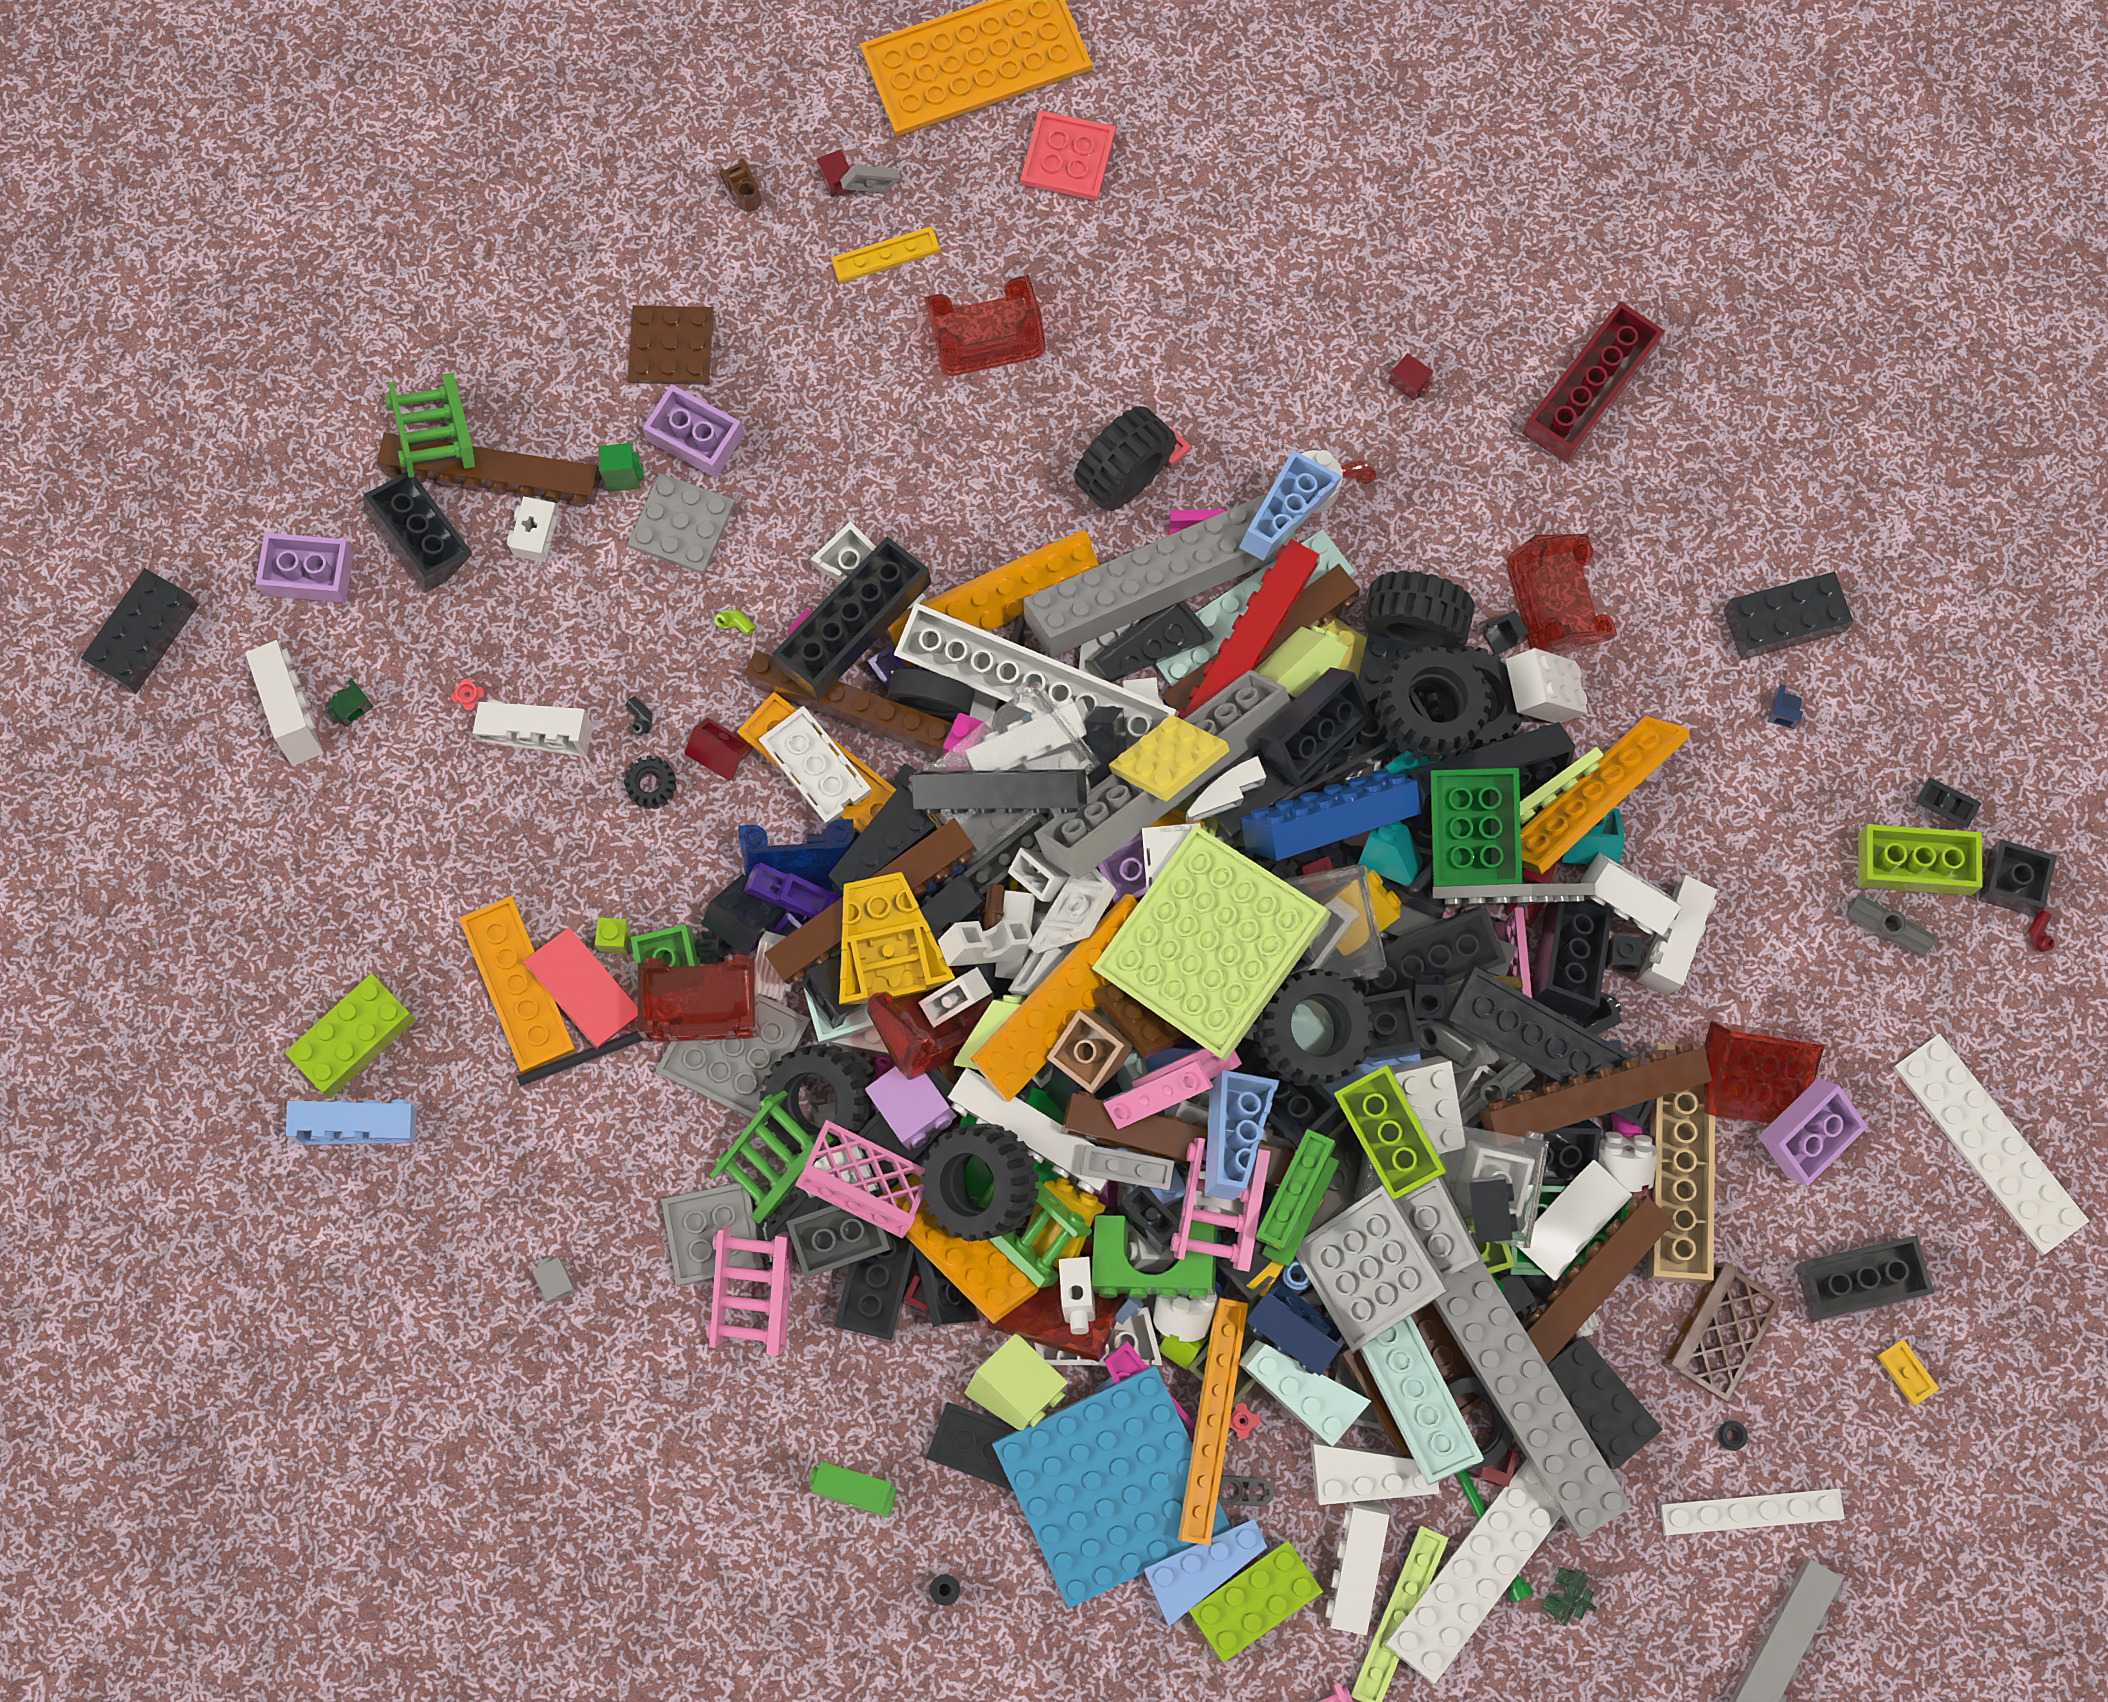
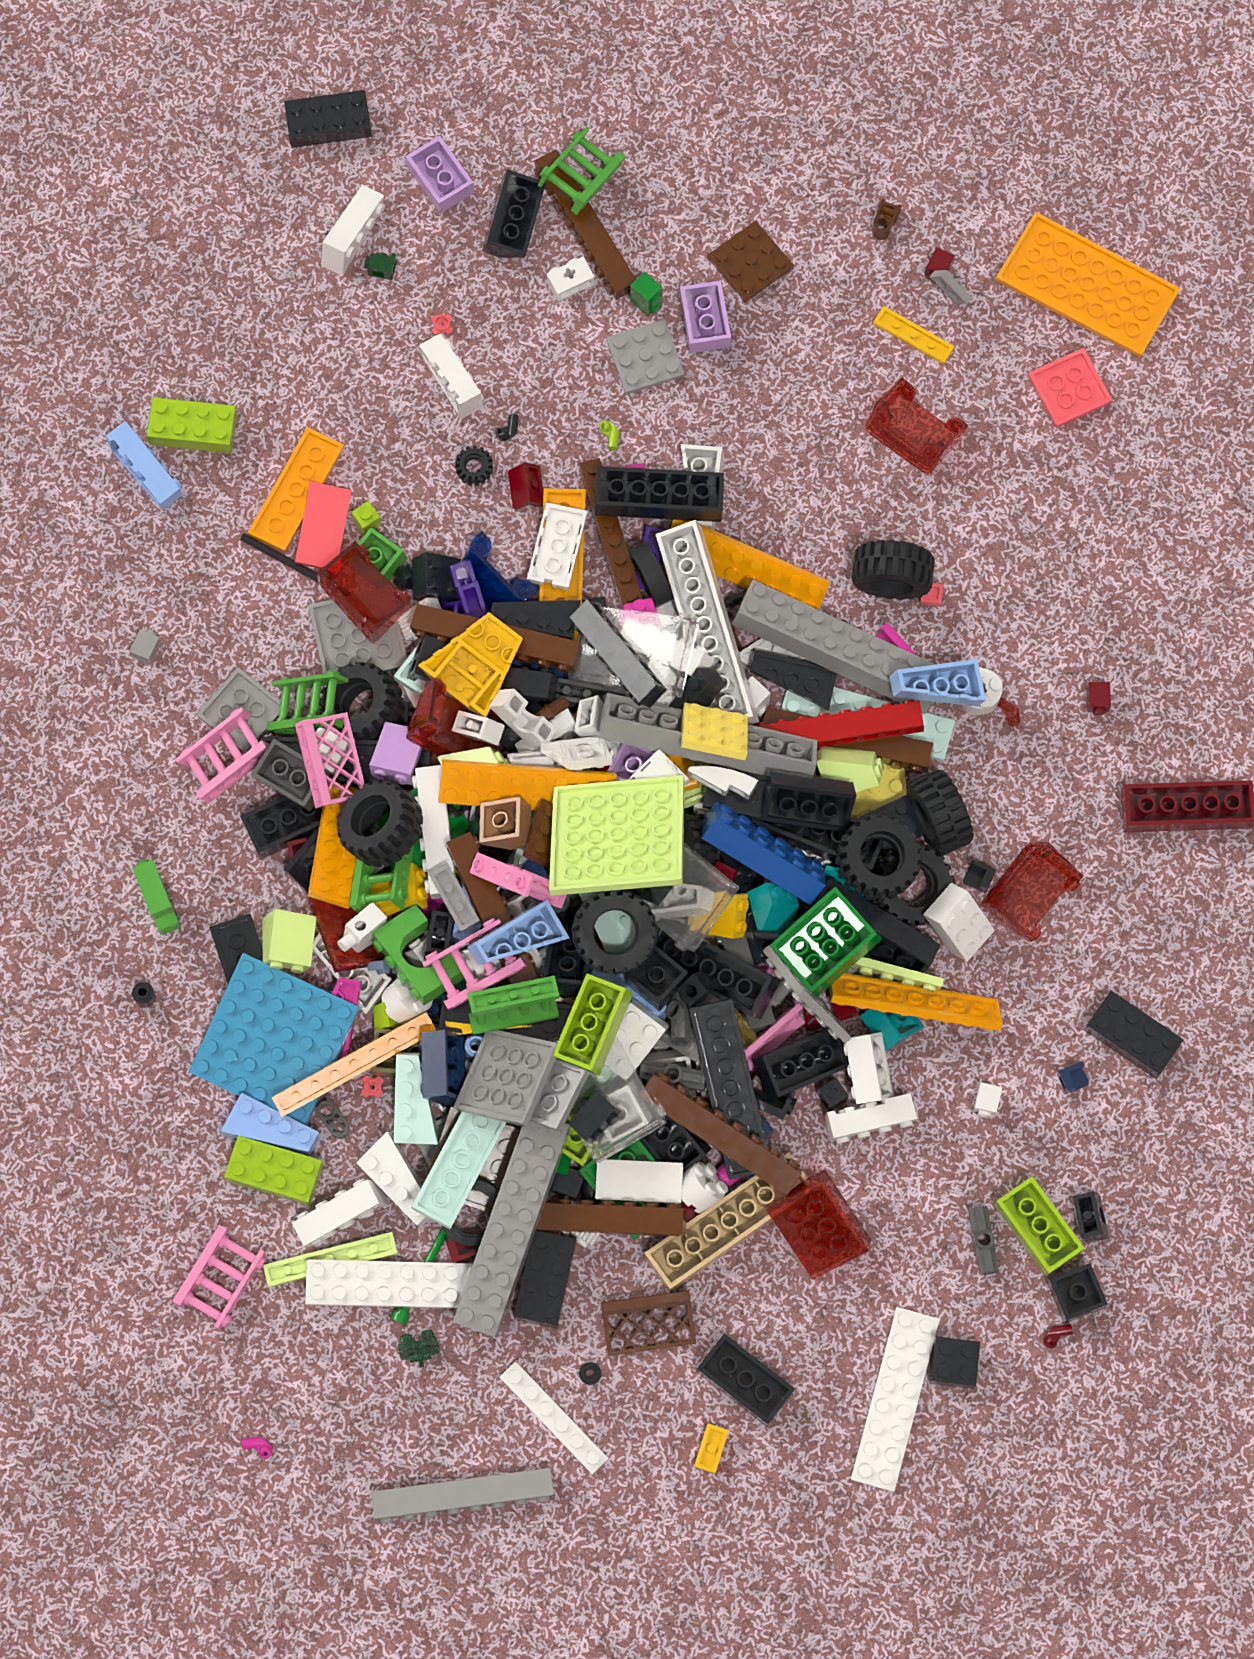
camera: 50 degrees right, 0 degrees up
lavender brick [1758,1078,1868,1186] -> none
none -> black brick [930,1336,980,1389]
none -> white brick [974,1082,1002,1118]

